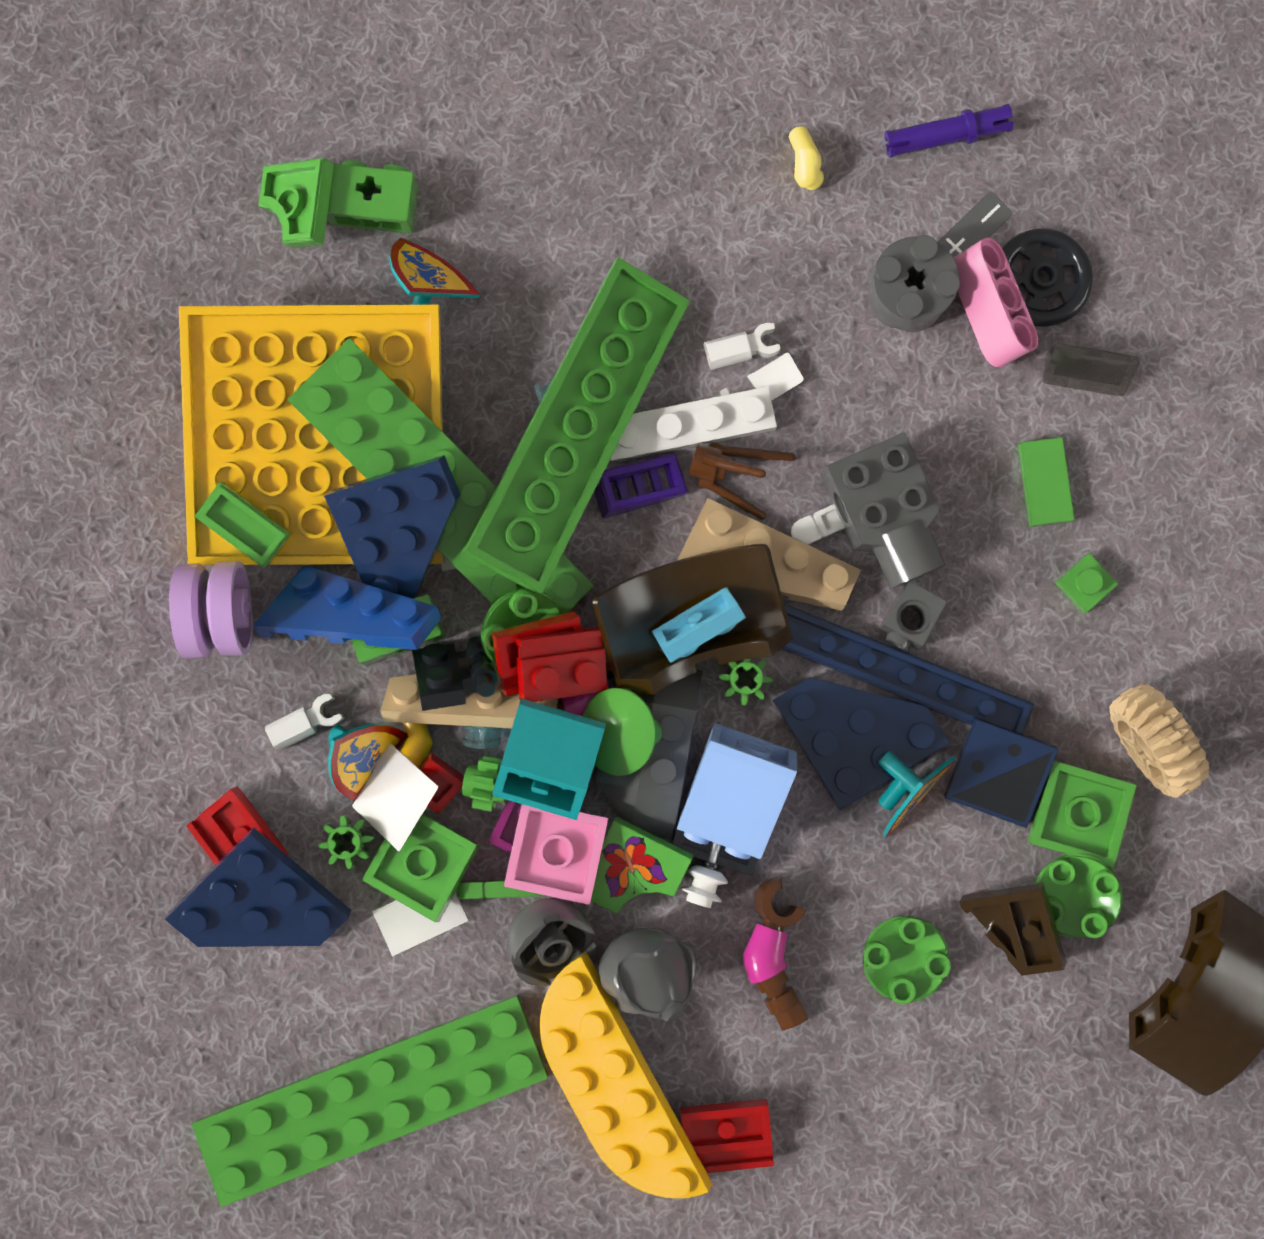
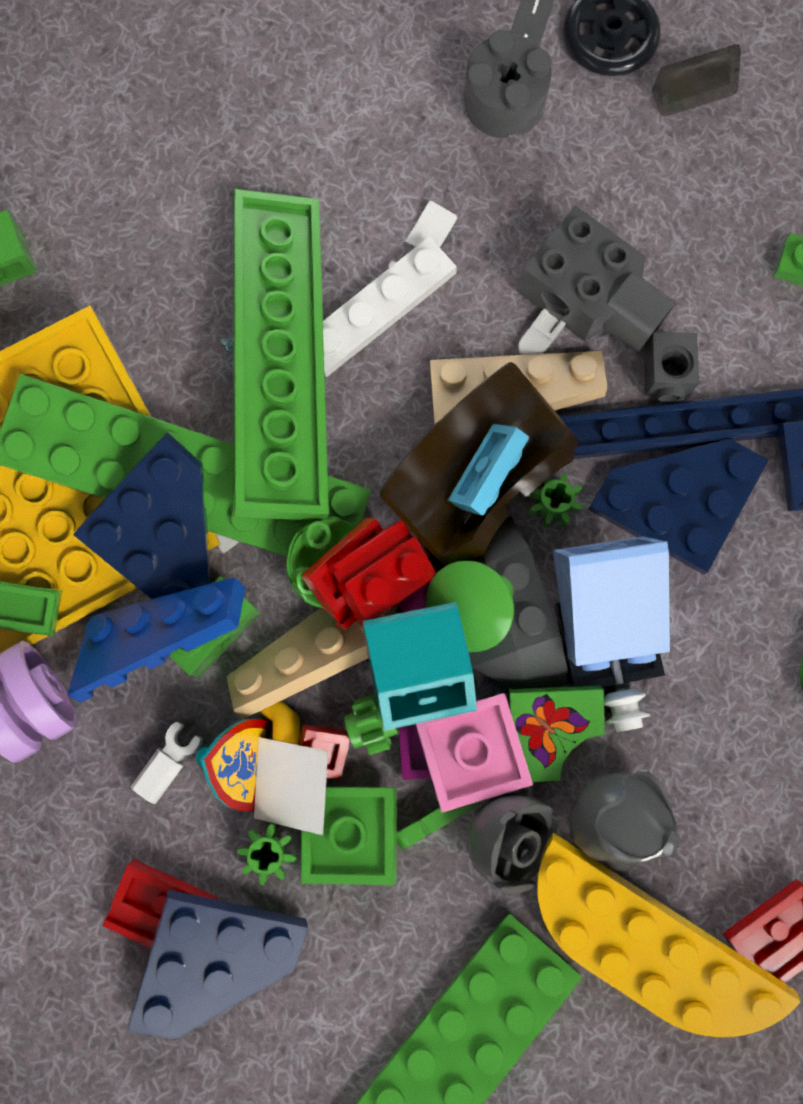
camera: 30 degrees left, 5 degrees down
white sticker [372,892,468,957] -> none
shield [389,237,480,305] -> none
black plate [412,636,497,711] -> none
clear light blue bush [463,726,501,749] -> none
dark purple slope [594,453,688,519] -> none
reddish brown plant [689,442,796,520] -> none
white bar [704,323,781,370] -> none
reddish brown piece [743,877,808,1031] -> none
light yellow arm [789,126,824,190] -> none
teal shield [878,751,957,839] -> none
bright pink beam [953,237,1038,368] -> none
bright green tile [1017,437,1074,527] -> none

